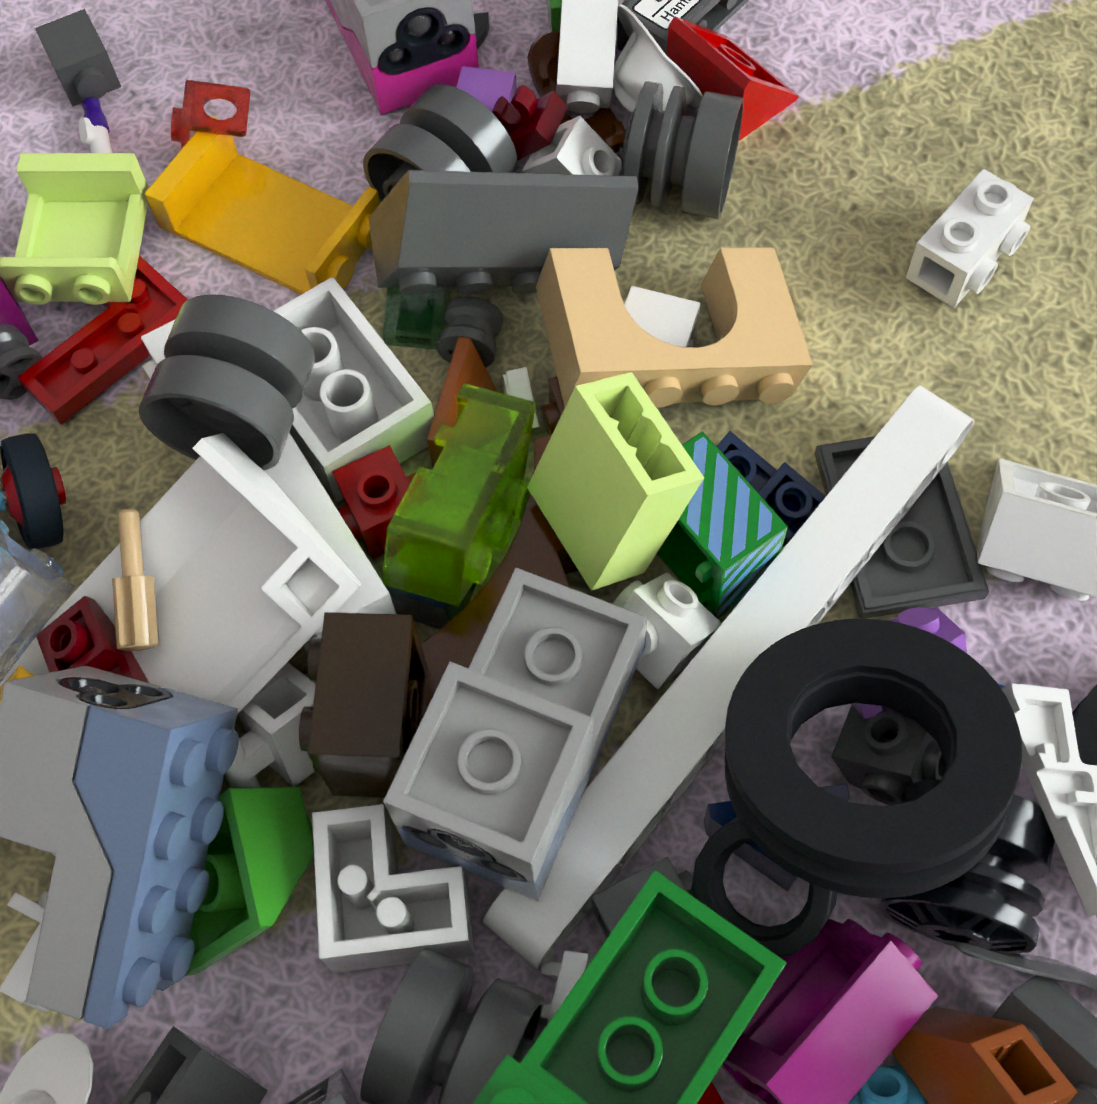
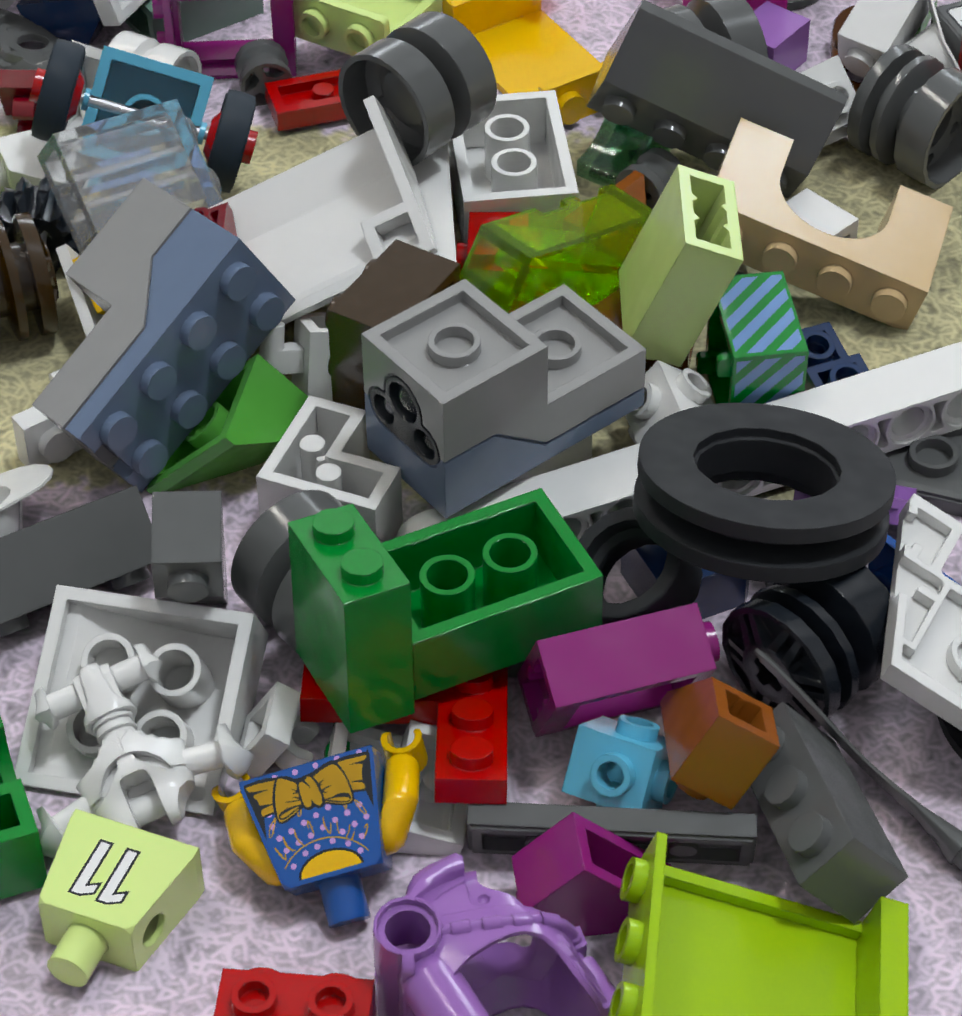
camera: 25 degrees right, 20 degrees down
tan axle [112,509,159,651] -> none
dark red tile [492,85,568,161] -> none

